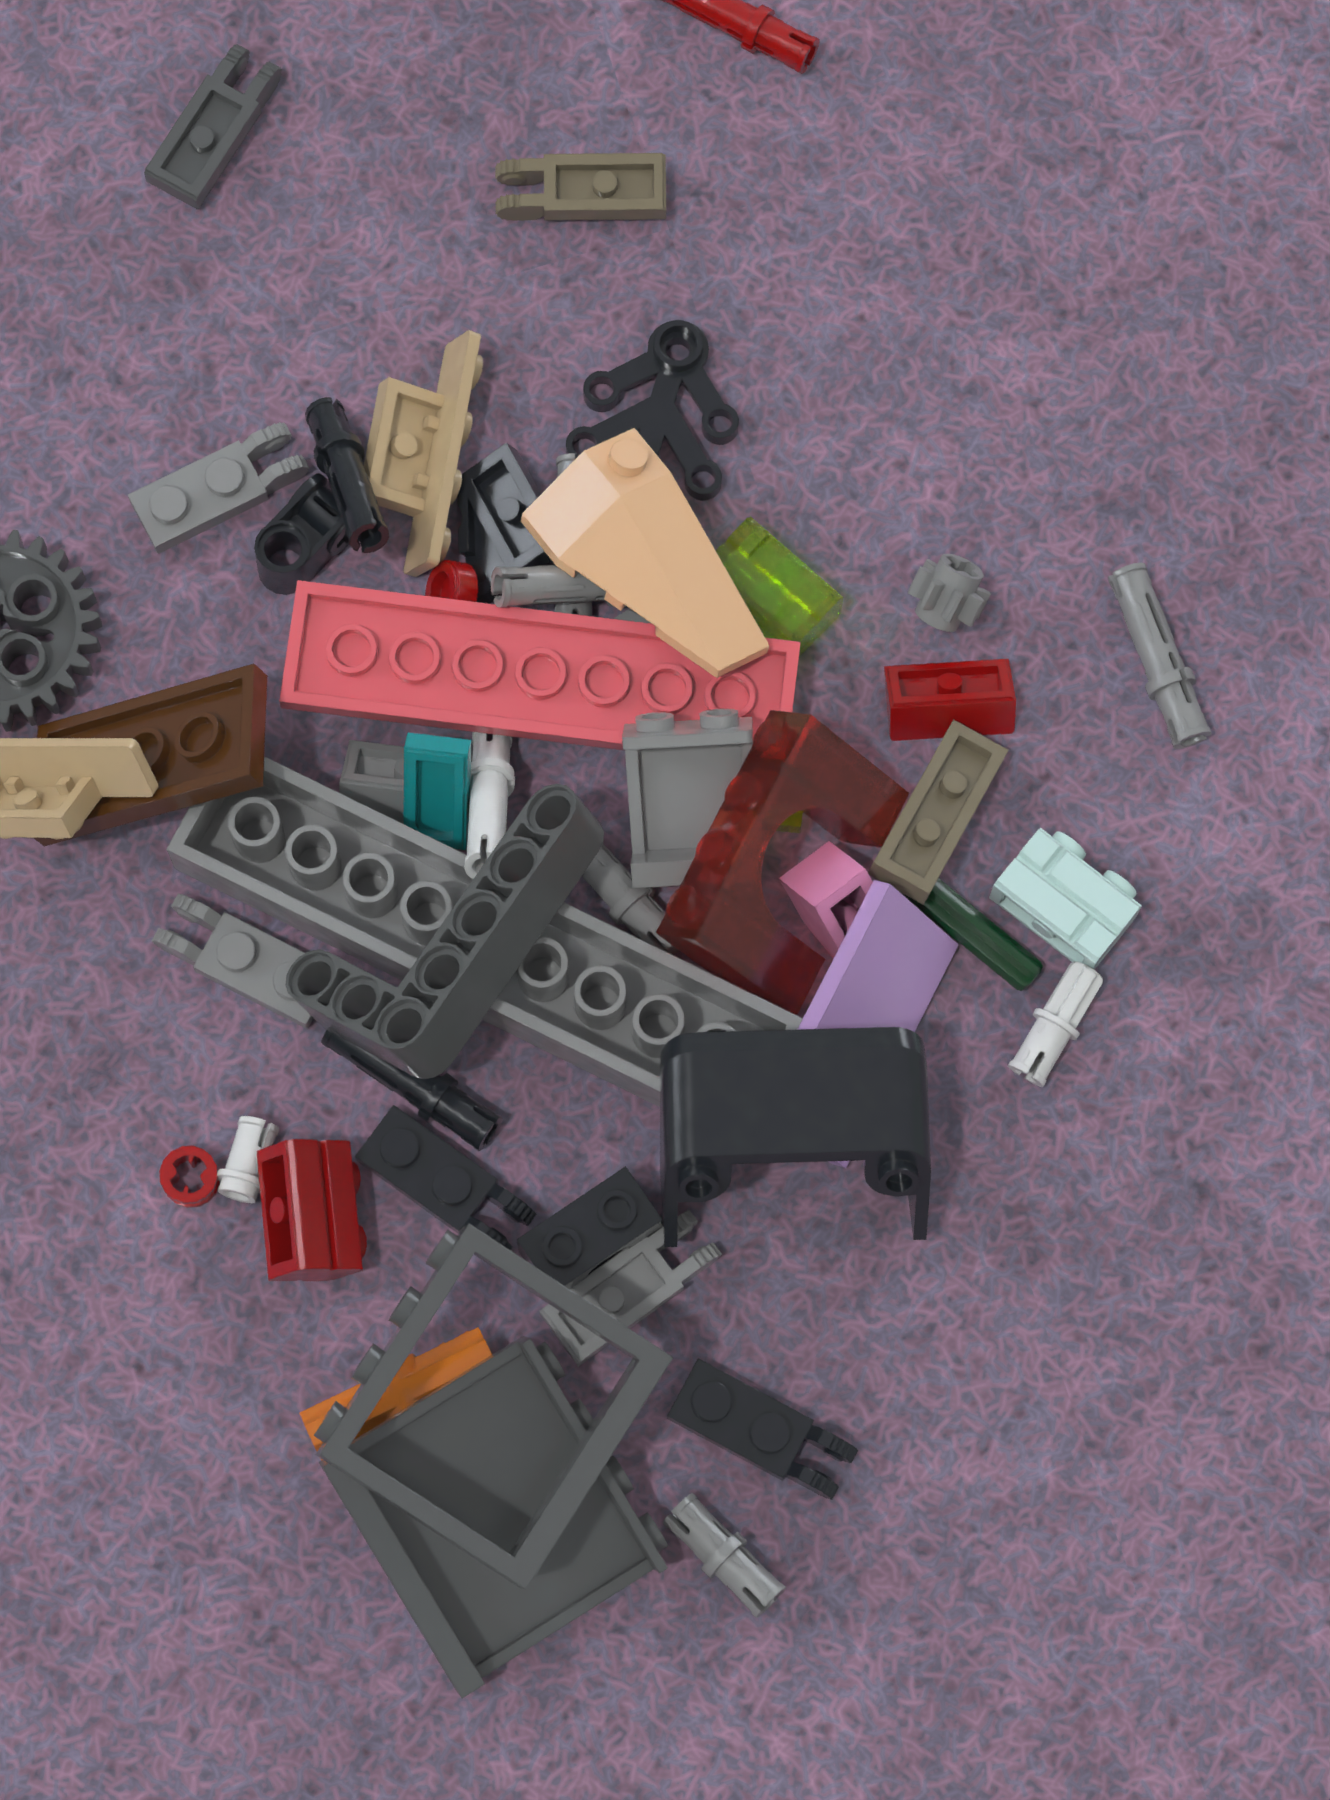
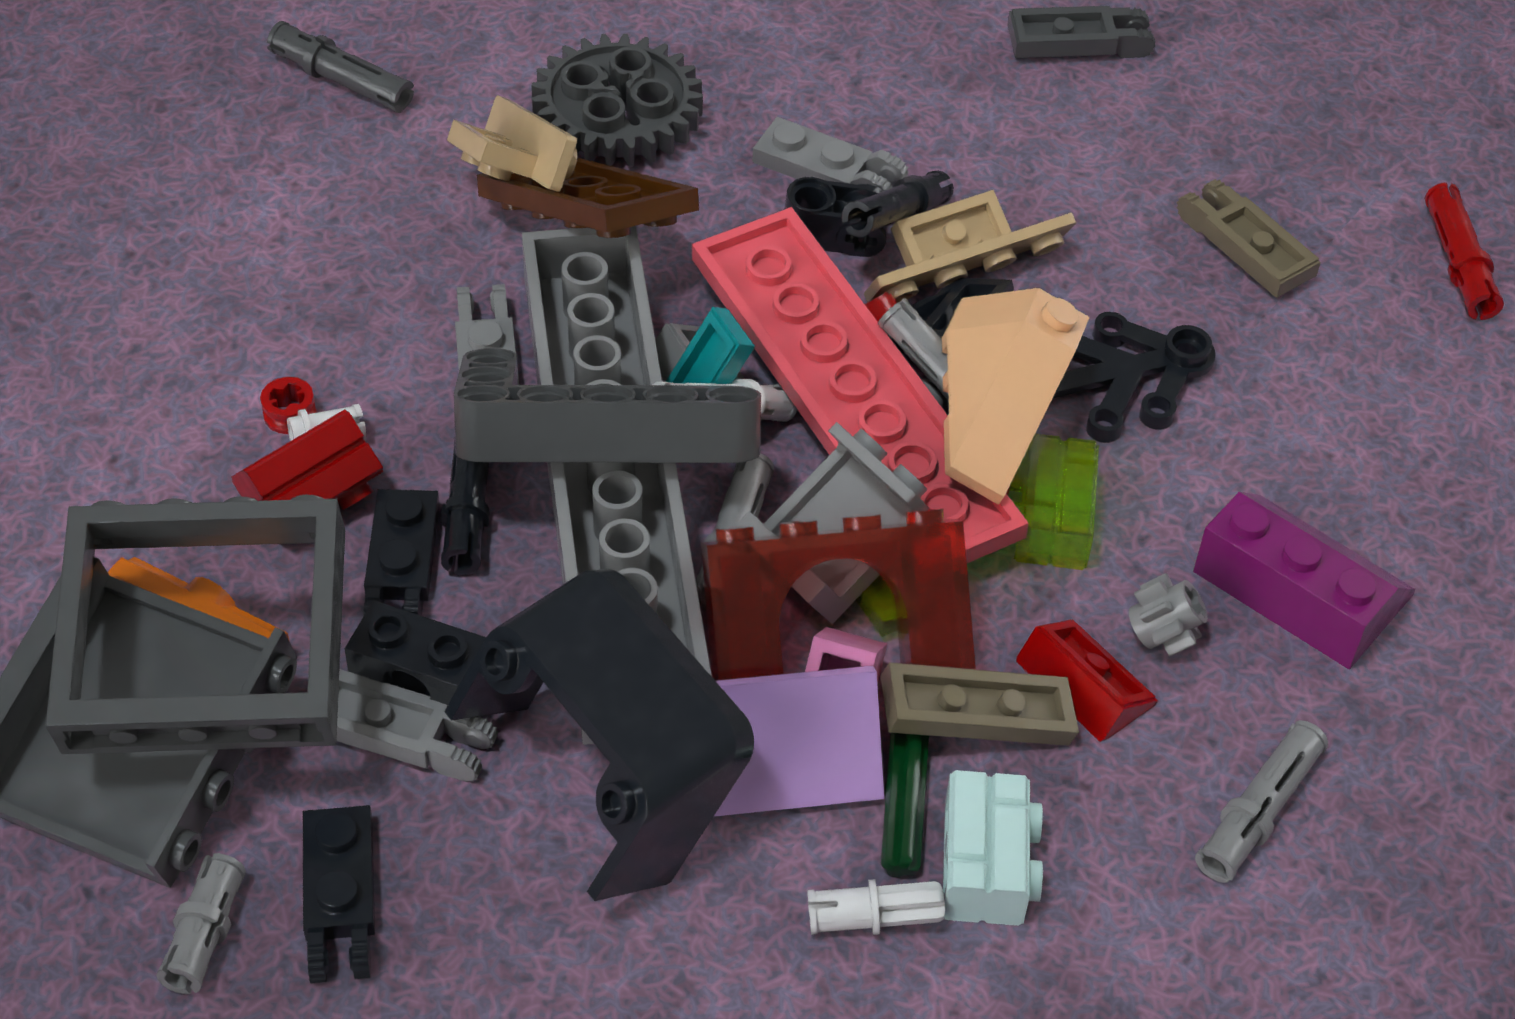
camera: 55 degrees right, 25 degrees down
none -> magenta slope [1193,492,1415,670]

